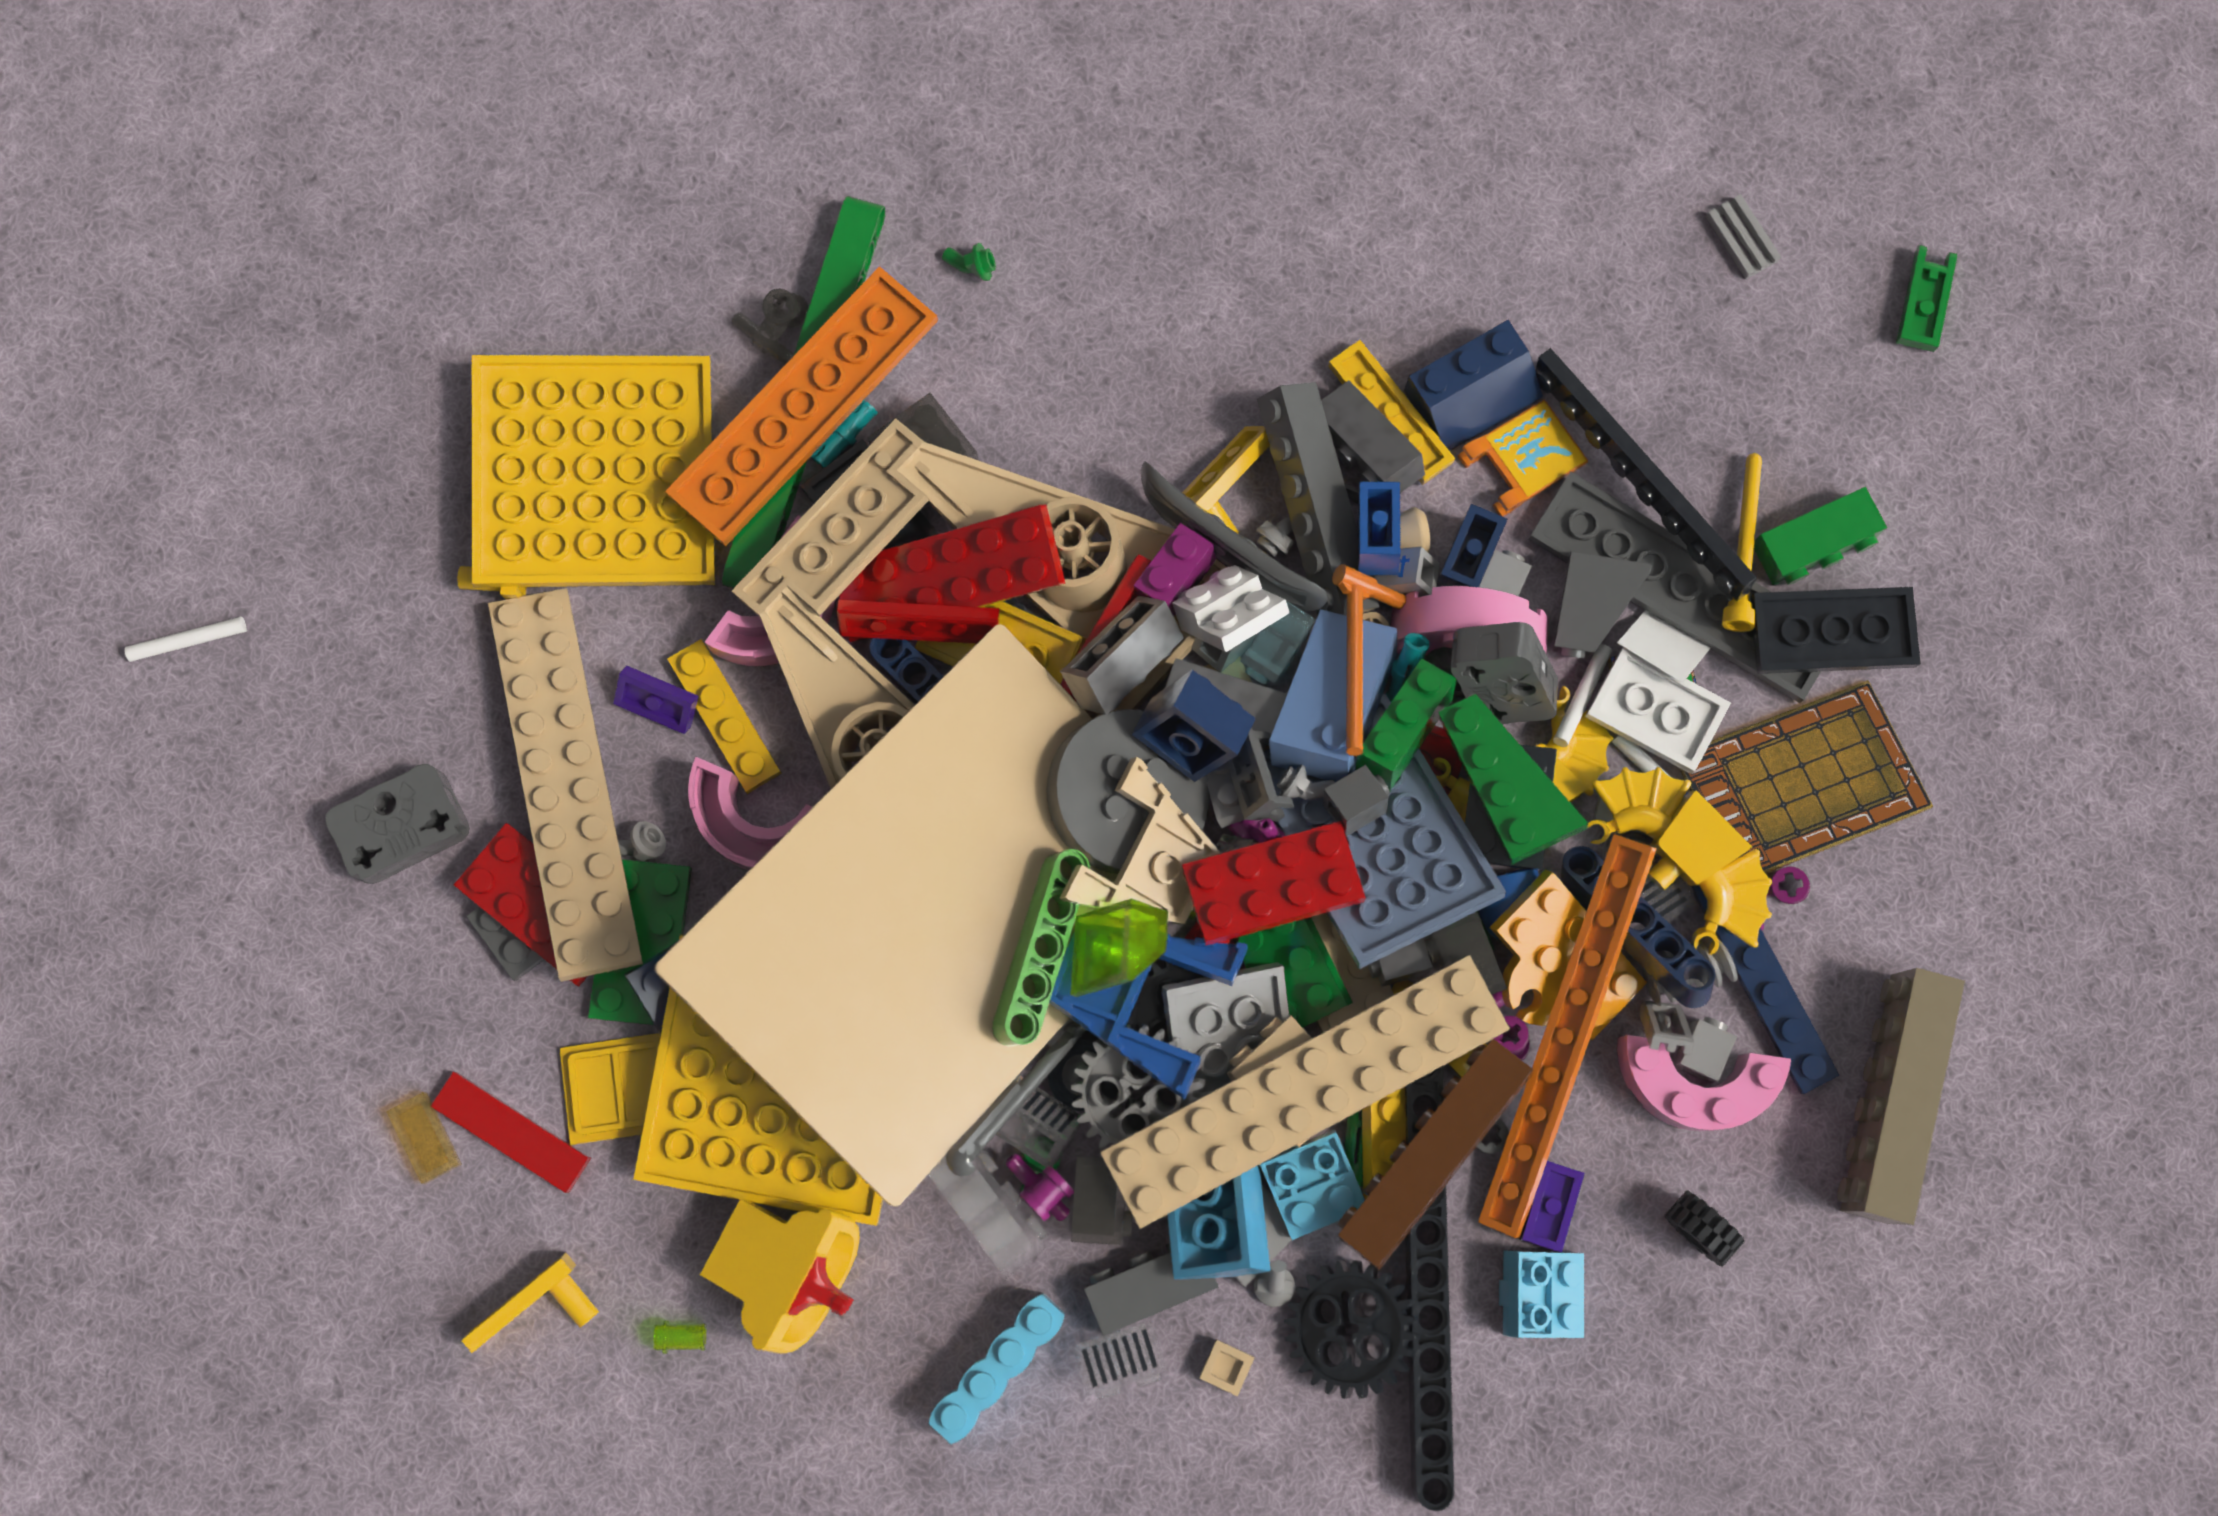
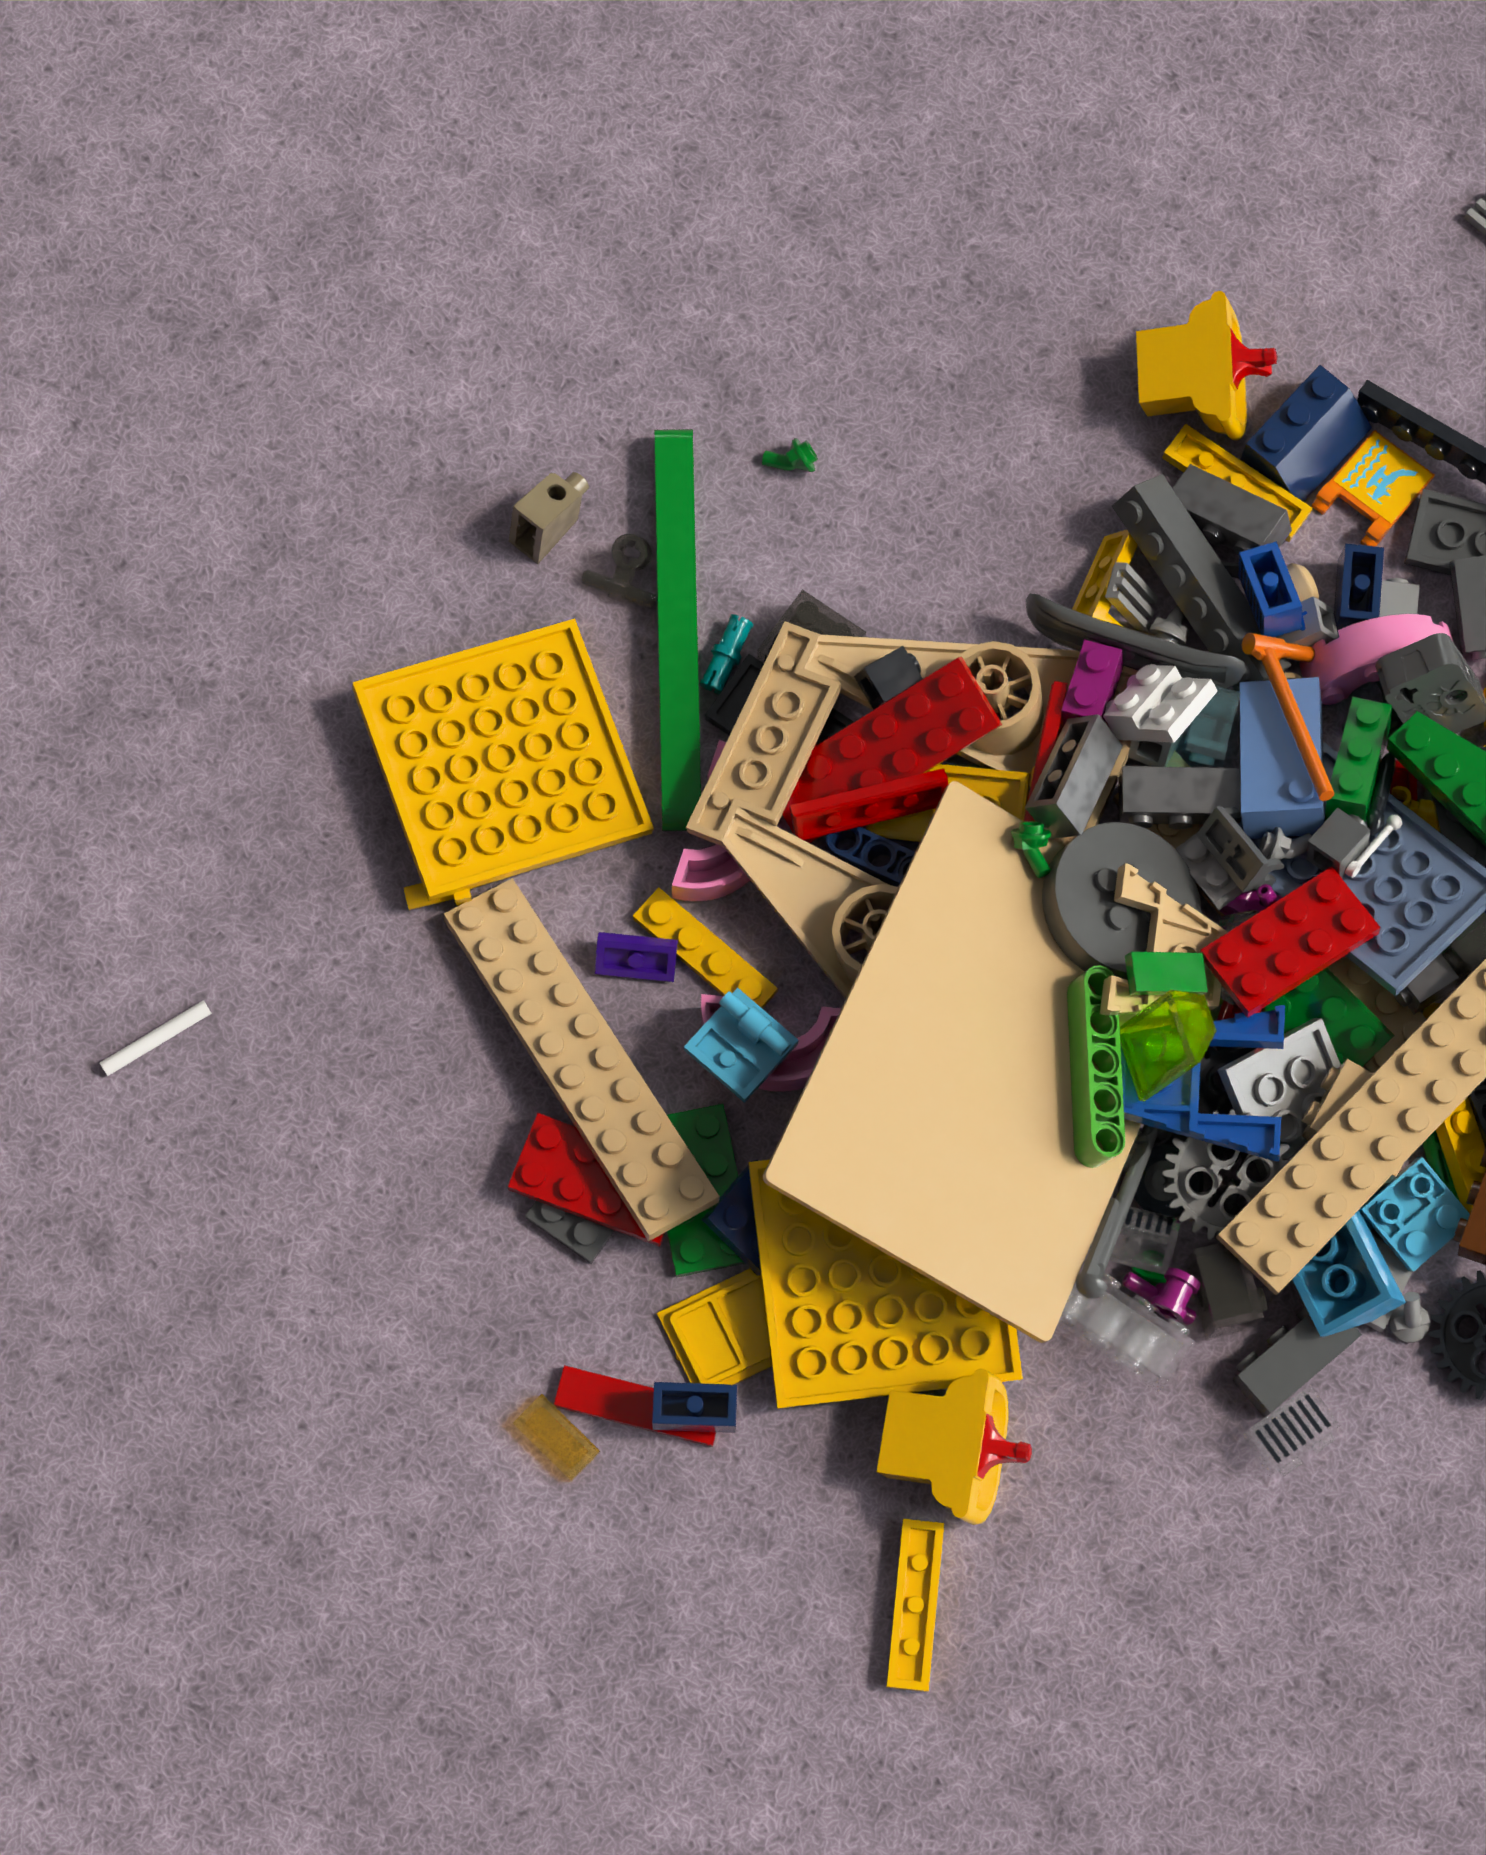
camera: 20 degrees left, 5 degrees down
dark grey axle [325,764,470,884] -> none
yellow piece [461,1252,599,1353] -> none
light grey plate [618,821,666,862] -> none
clear neon green pin [653,1320,707,1354] -> none
orange plate [665,266,938,547] -> none
medium azure brick [929,1293,1065,1444] -> none
dark blue brick [1132,669,1256,782] -> none
tan plate [1199,1339,1255,1397] -> none
teal pin [1386,633,1430,702] -> none
none -> dark tan torso [509,472,589,564]
none -> dark blue brick [652,1382,737,1433]
none -> medium azure plate [684,988,799,1103]
none -> black brick [854,646,923,710]
none -> yellow plate [886,1519,944,1692]
none -> green plate [1011,821,1051,878]
none -> light grey tile [1105,562,1158,631]
none -> green tile [1125,952,1208,996]
none -> yellow piece [1136,291,1278,441]
none -> white hinge [1345,815,1402,878]
none -> black piece [1366,753,1396,836]

